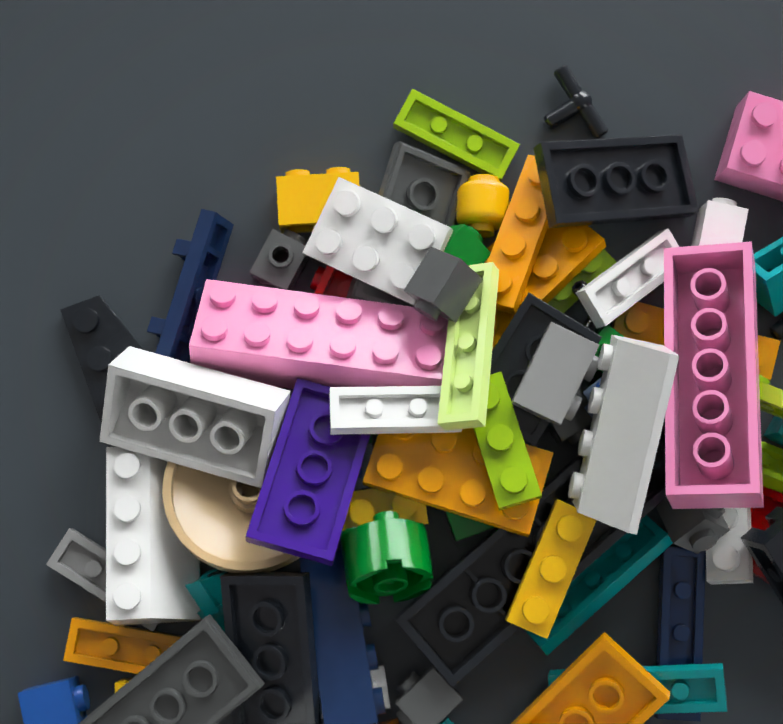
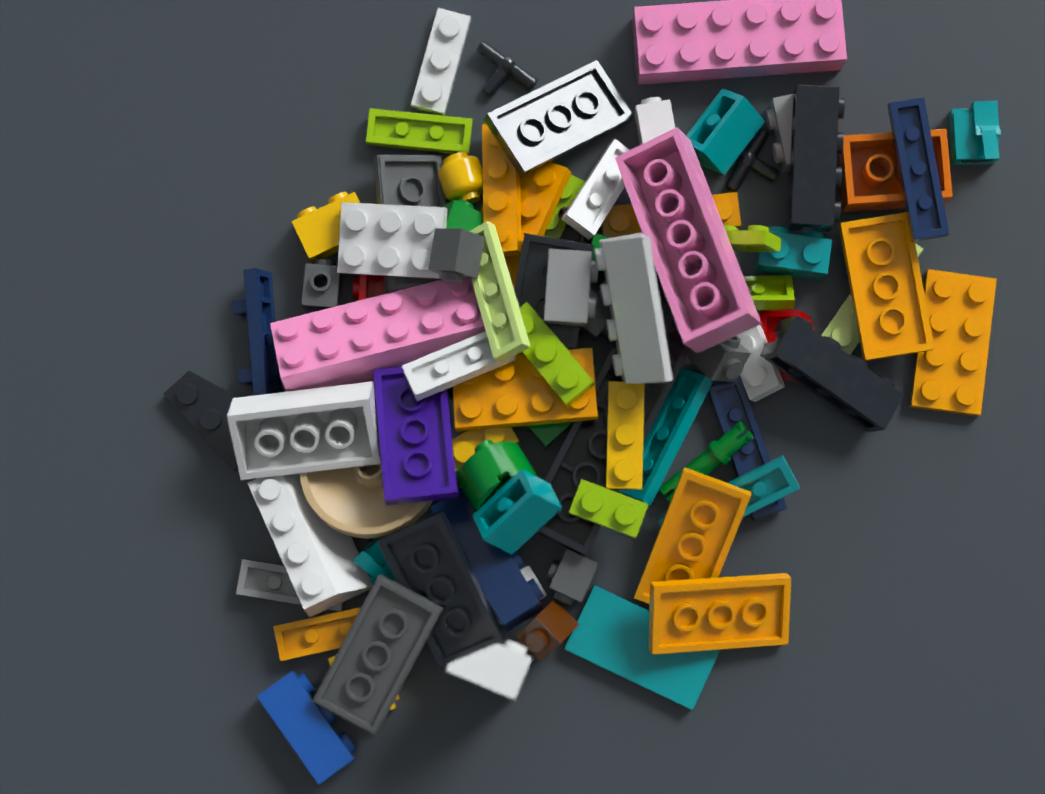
camera: 20 degrees left, 0 degrees up
none -> white plate [411,8,471,116]
none -> teal brick [472,469,562,554]
none -> lime plate [569,479,649,539]
none -> green pin [659,421,754,502]

